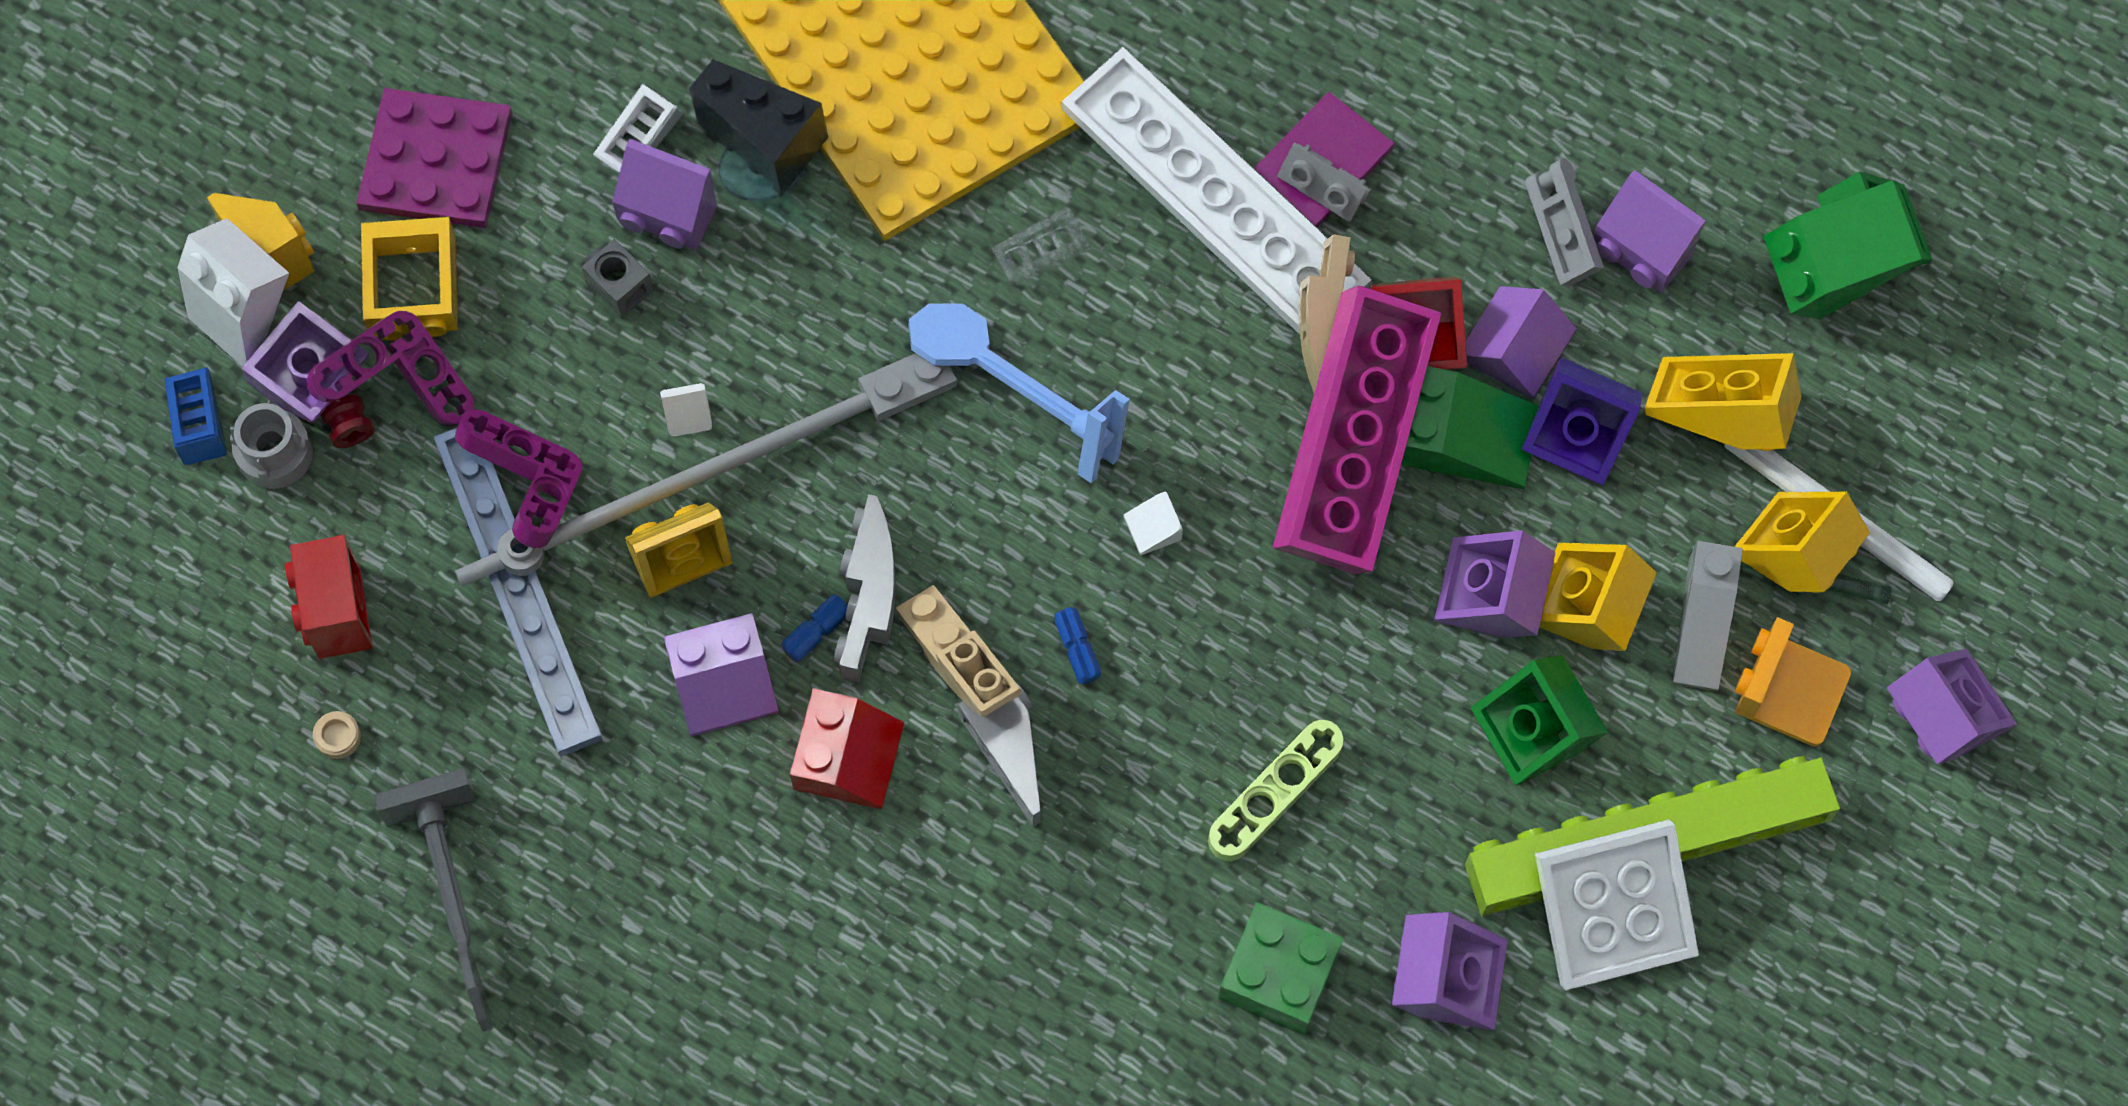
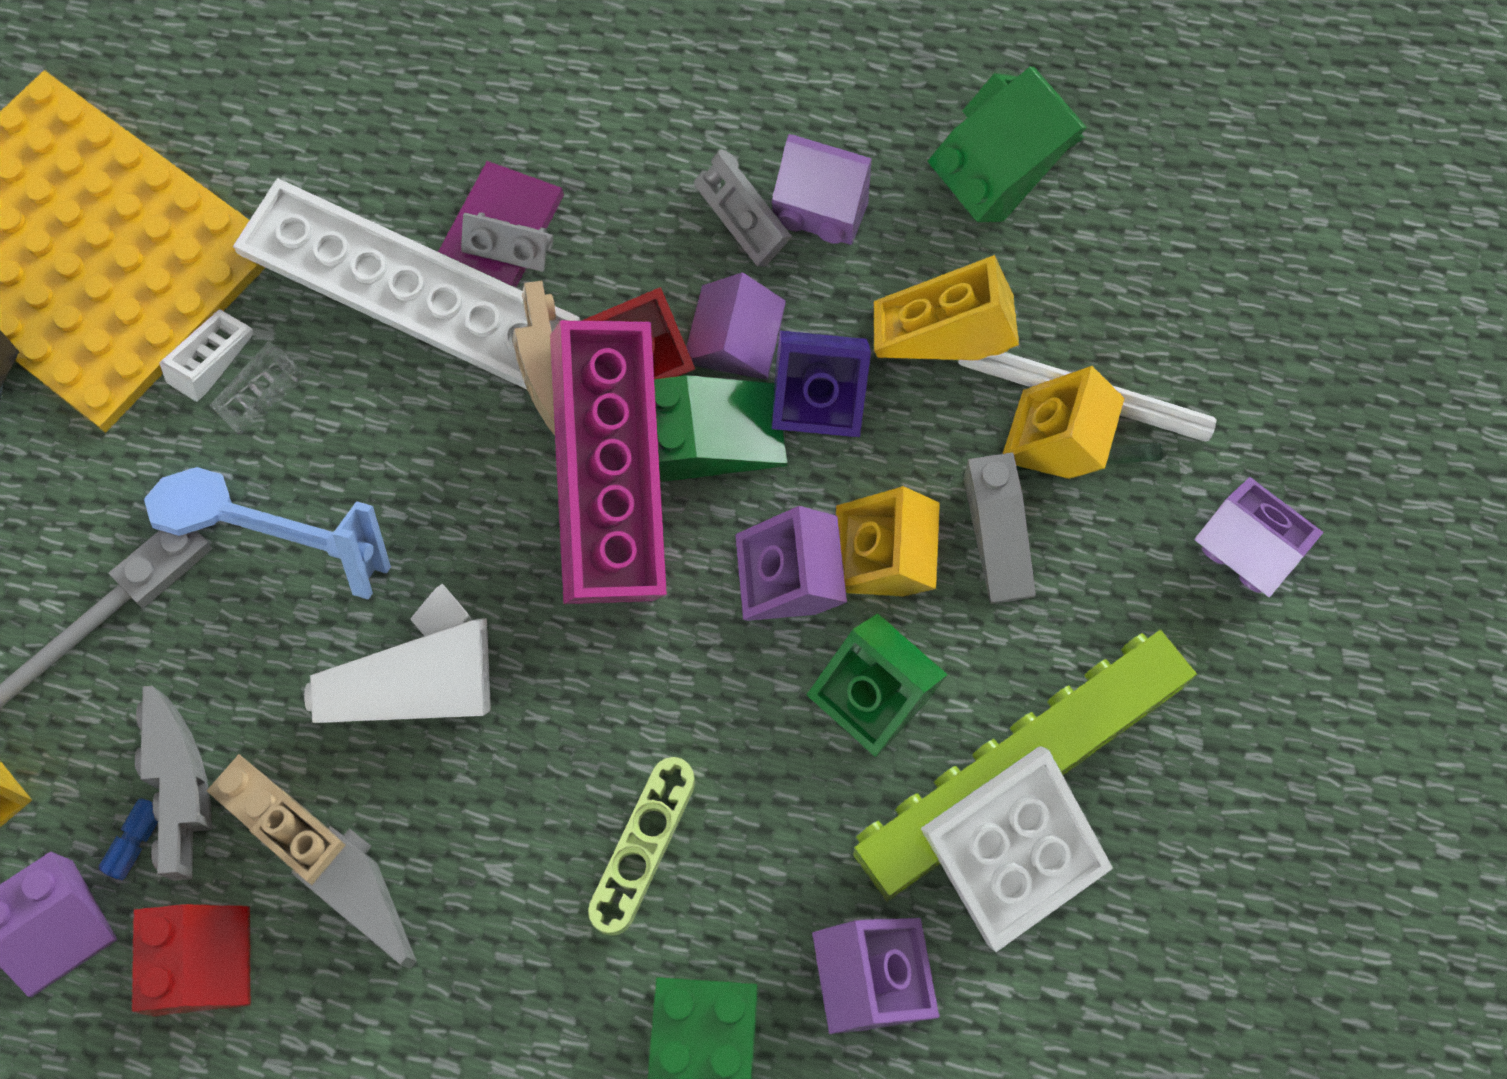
camera: 15 degrees left, 0 degrees up
blue piece [1055,607,1101,684] -> none
light orange bracket [1734,617,1851,747] -> none
none -> white slope [159,309,254,402]
none -> white slope [304,618,491,723]

